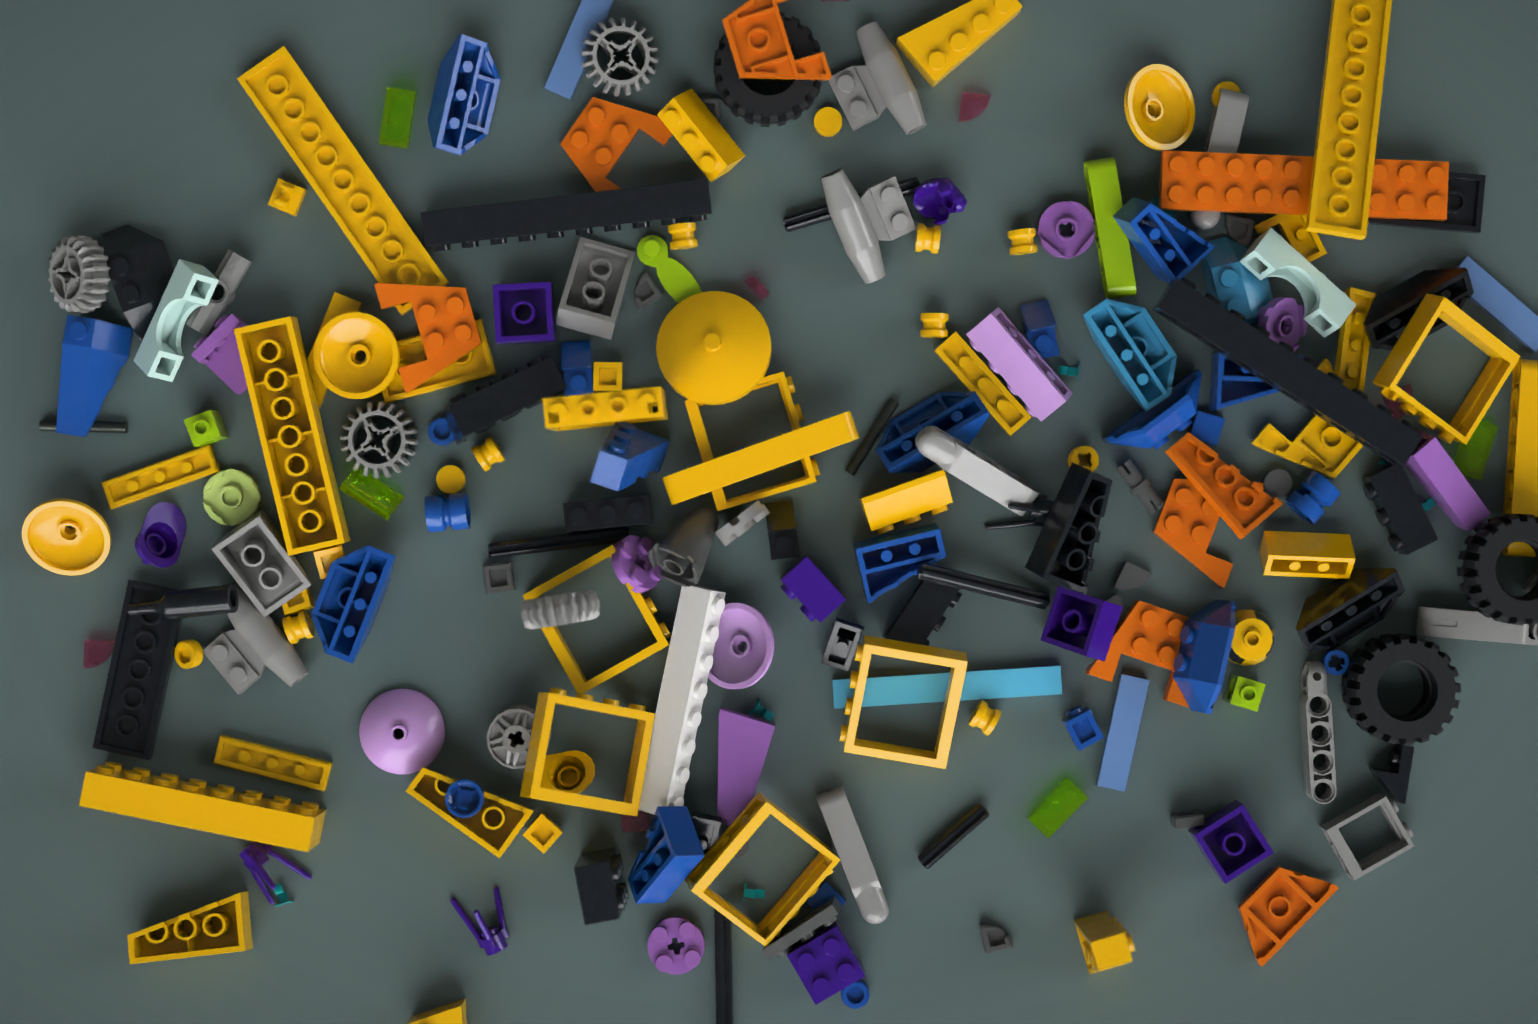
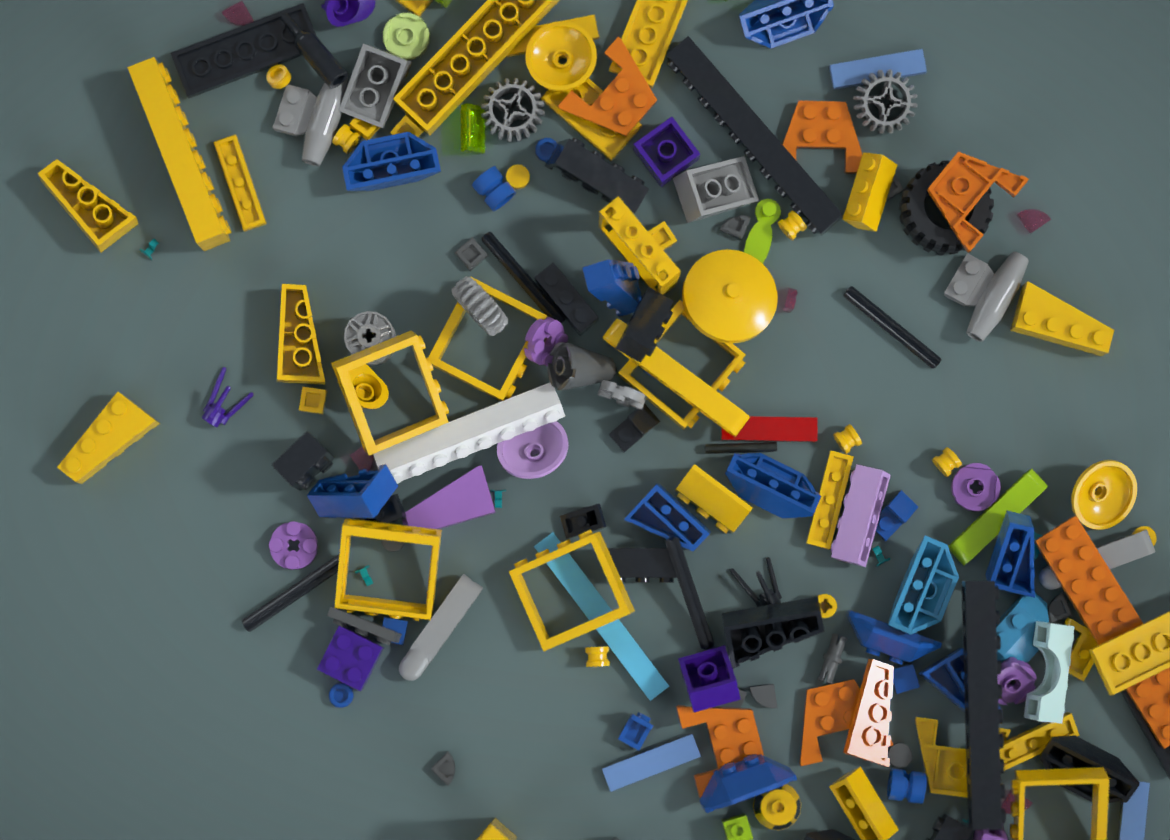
camera: 50 degrees right, 5 degrees down
dark purple plant [239,841,312,905] -> none
lavender dish [359,688,446,774] -> none
blue wheel [445,779,485,818] -> none
yellow wheel [471,436,506,472] -> none
blue slope [561,340,594,396] -> none
dark purple brick [780,555,846,623] -> none
yellow tile [814,107,842,137] -> none
light grey plate [821,169,916,284] -> none
dark purple hair [912,178,967,225] -> none
yellow wheel [915,223,941,254] -> none
piece [915,426,1040,516] -> none
black axle [918,804,989,869] -> none
clear pink tile [959,92,991,122] -> none
clear neon green plate [1027,777,1088,839] -> none
none -> black brick [615,287,674,363]
none -> red tile [721,416,818,442]

